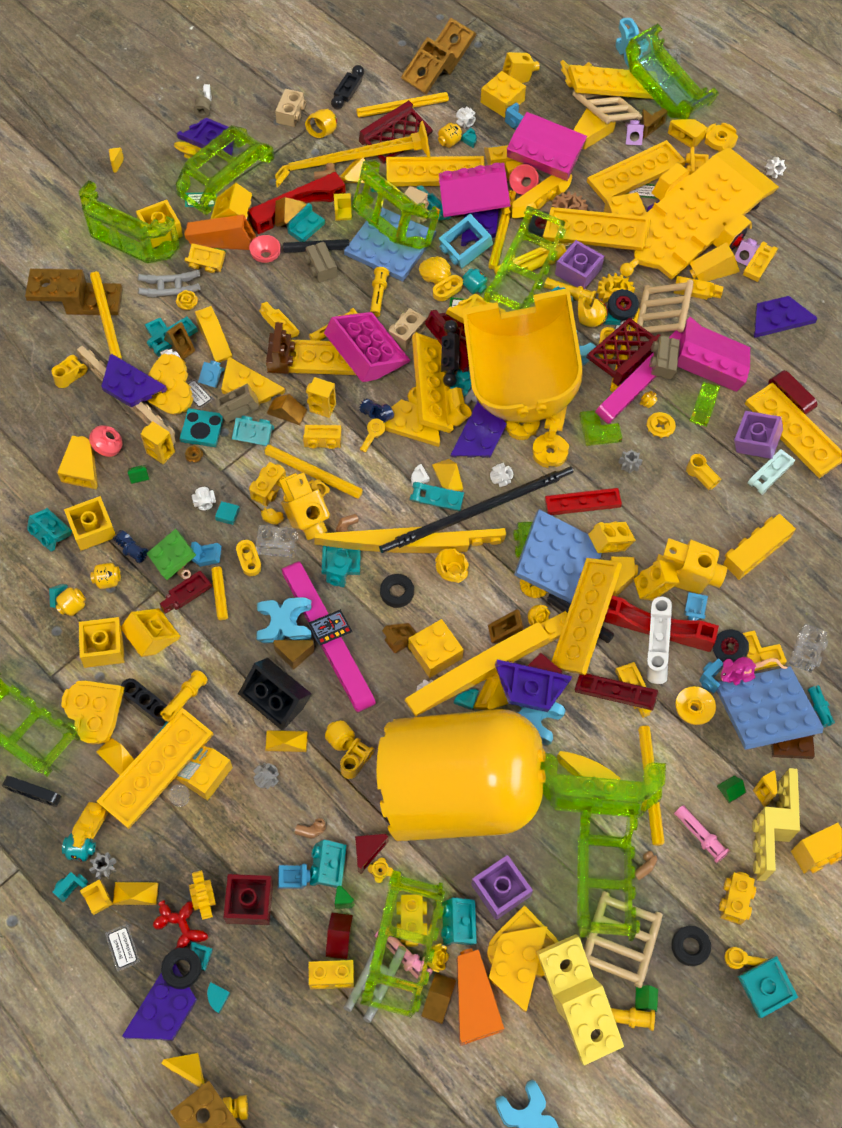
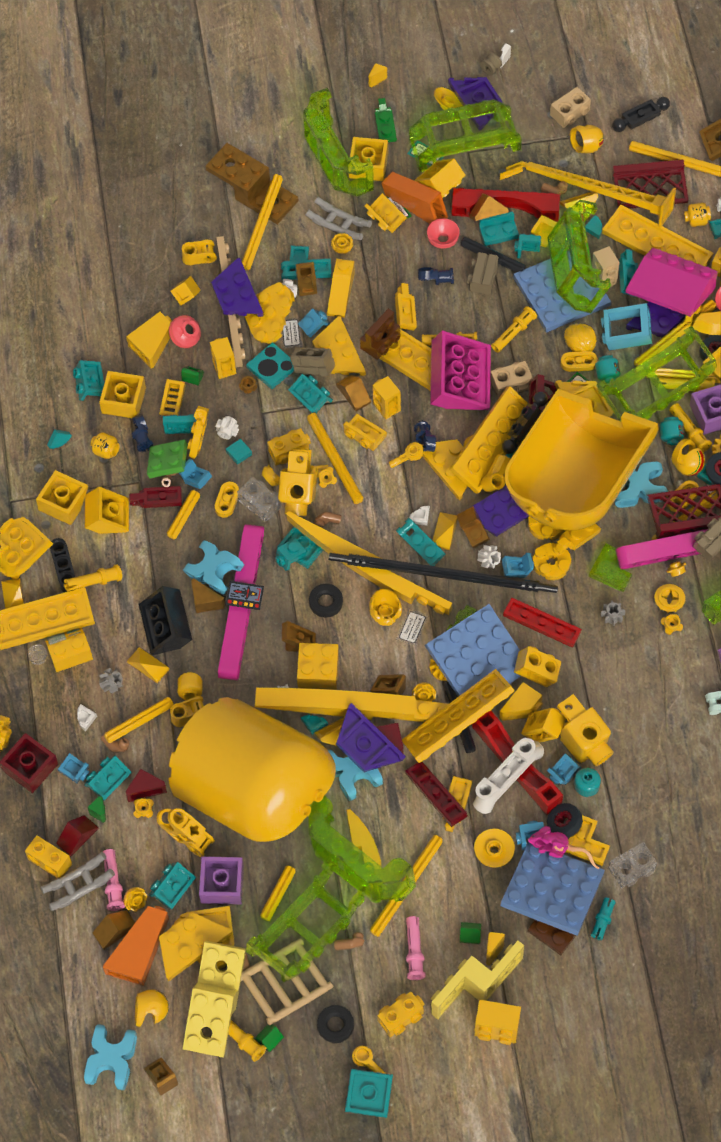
camera: 40 degrees right, 0 degrees up
yellow head [56,587,86,616] -> none
clear neon green windscreen [360,870,445,1017] -> none
yellow brick [396,895,427,947] -> none
yellow piece [686,454,721,490] -> none
yellow brick [723,513,796,580] -> none
none -> white tile [77,704,97,731]
none -> yellow axle [104,697,174,743]
none -> yellow helmet [135,989,169,1027]
none -> pearl gold slope [144,1057,179,1096]
none -> yellow piece [157,808,215,857]
none -> yellow slope [159,379,186,416]
none -> teal bracket [163,414,196,434]
none -> yellow panel [171,276,201,306]
none -> yellow hinge [187,406,209,459]
none -> yellow axle [260,865,296,921]
none -> green hinge [375,98,397,142]
none -> clear sticker [396,609,429,646]
none -> dark blue connector [418,267,454,285]
none -> pearl gold slope [457,506,490,548]
none -> dark azure bracket [501,553,534,578]
none -> teal bracket [514,234,541,259]
none -> teal head [574,768,601,797]
none -> yellow plate [661,614,683,635]

